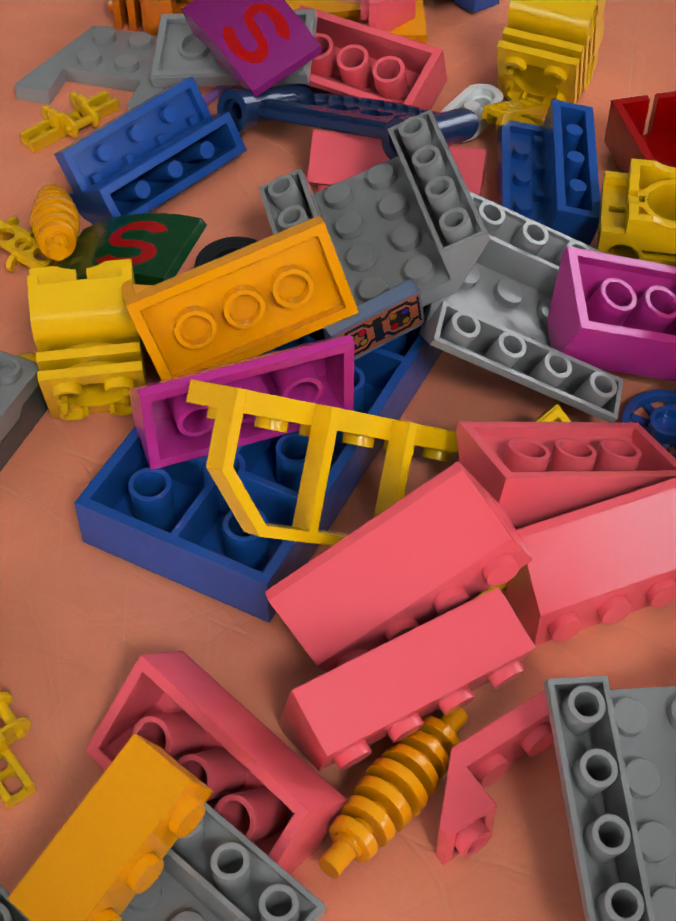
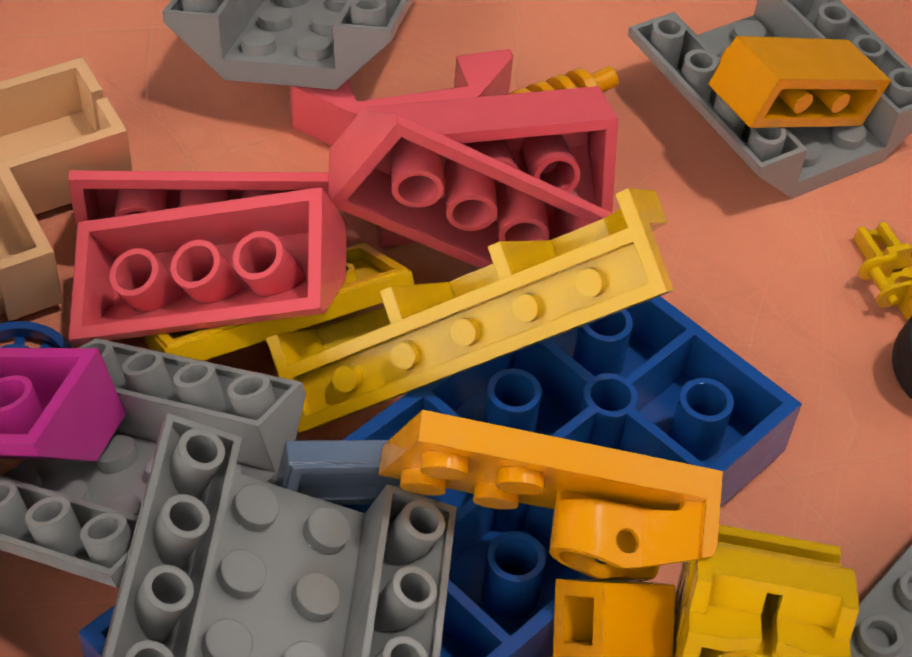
camera: 165 degrees left, 0 degrees up
coral slope [85,651,347,874] -> none
dark pink slope [129,335,355,470] -> none

